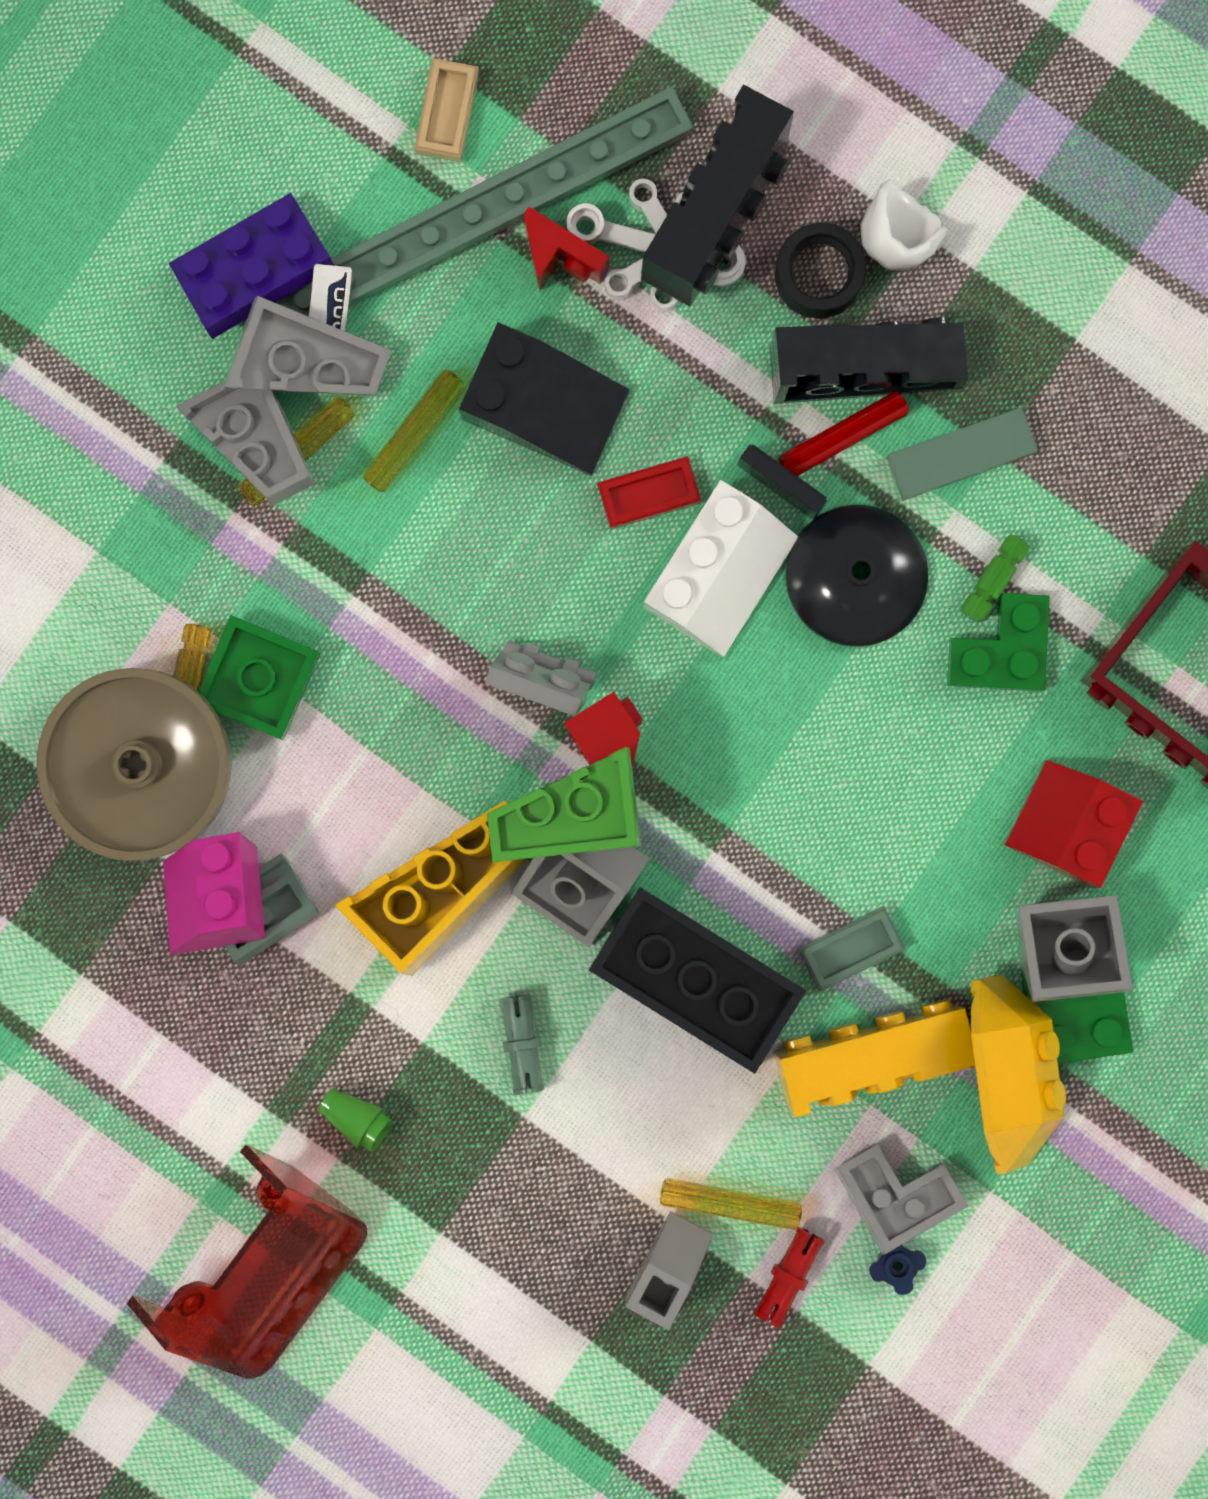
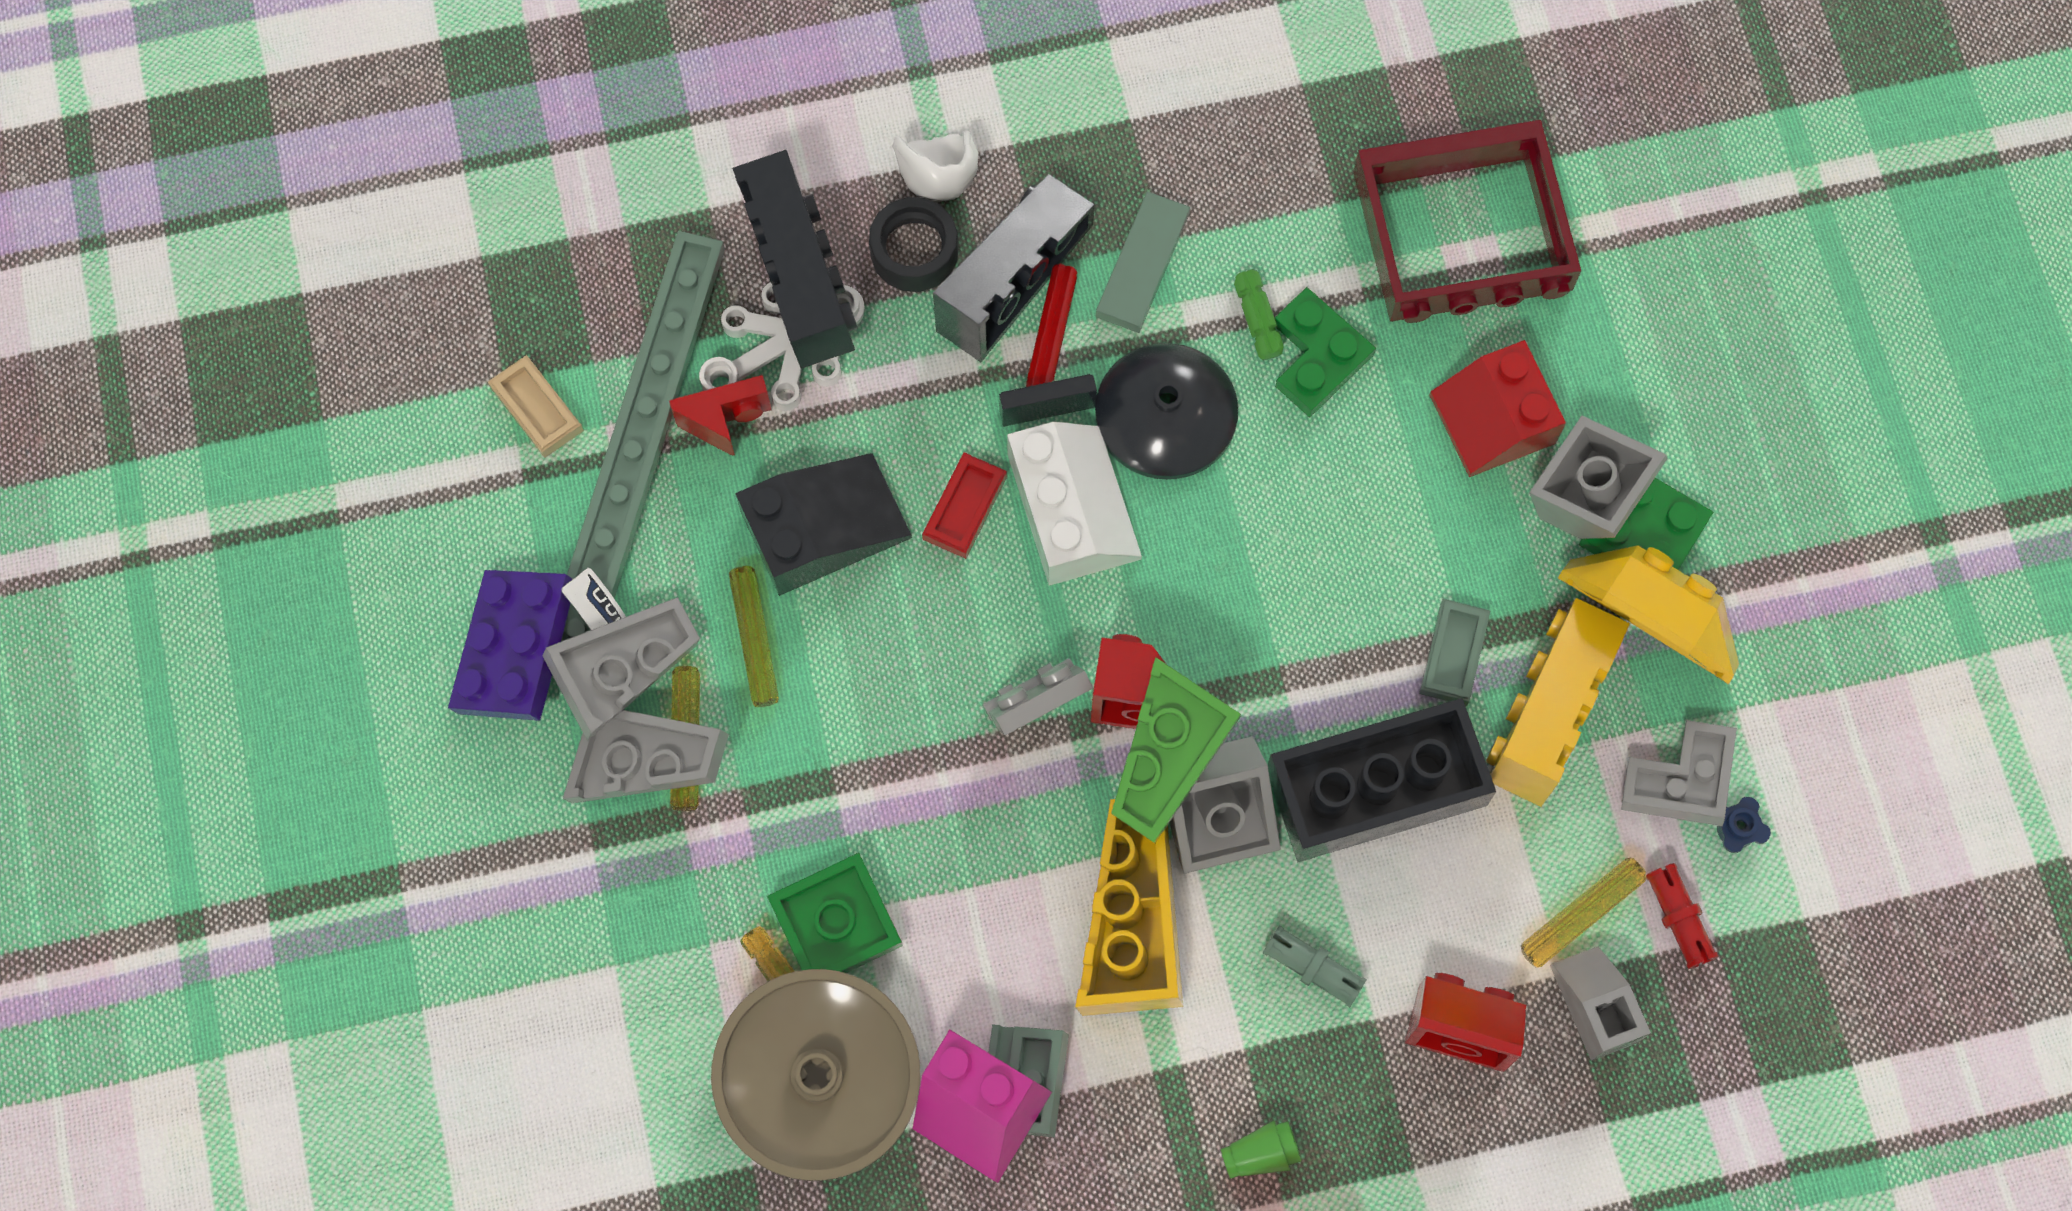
camera: 55 degrees left, 15 degrees down
none -> red slope [1404,973,1527,1072]

